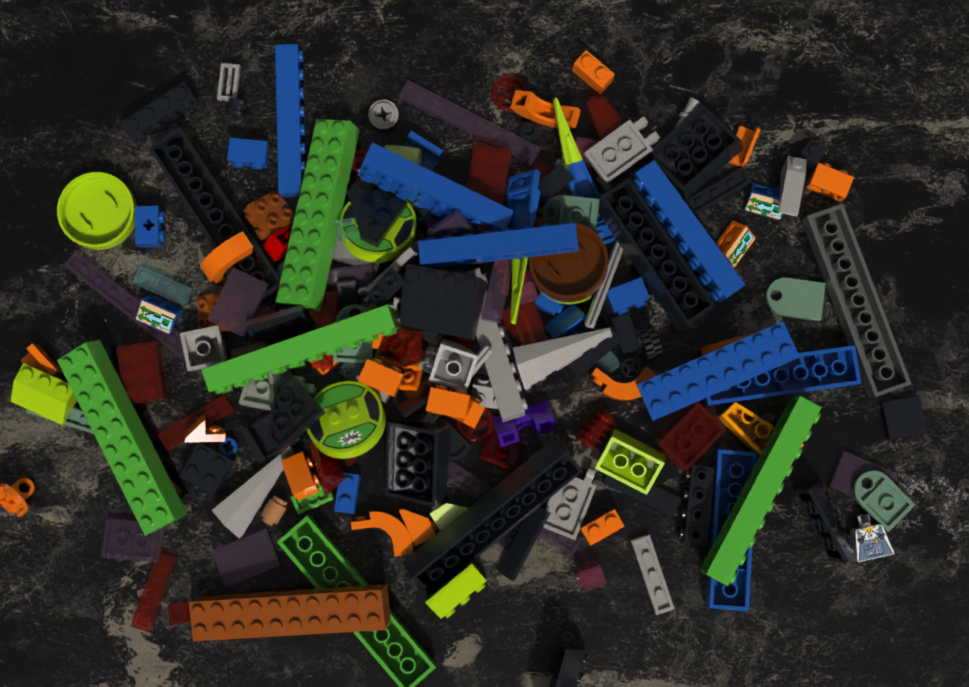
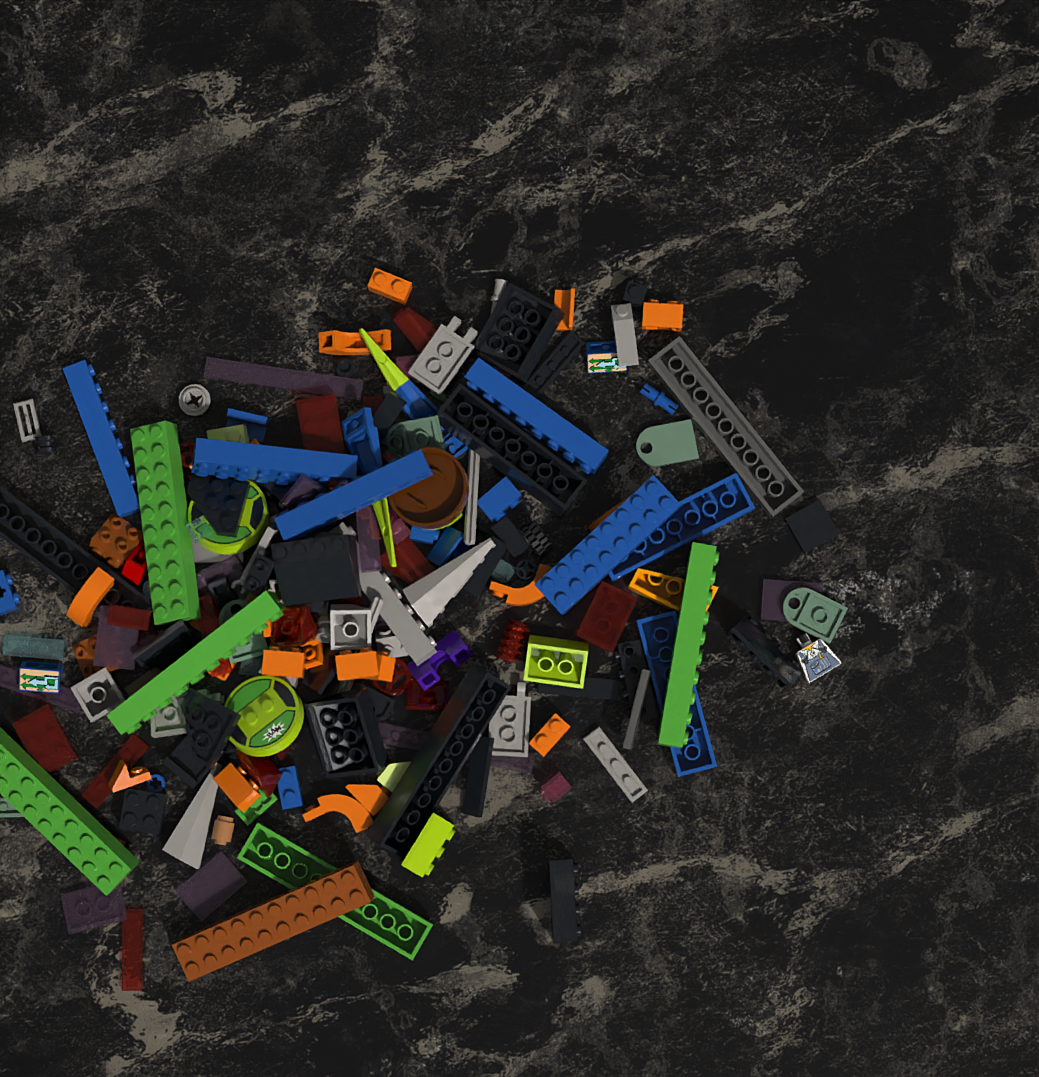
camera: 15 degrees left, 0 degrees up
clear red tile [168,602,191,625] -> none
blue brick [227,138,271,170] -> none
clear red piece [492,75,529,112] -> none
panel [716,221,755,267] -> none
none -> clear red plate [107,604,151,631]
none -> dark grey tile [623,669,652,750]
none -> blue pin [639,382,679,415]

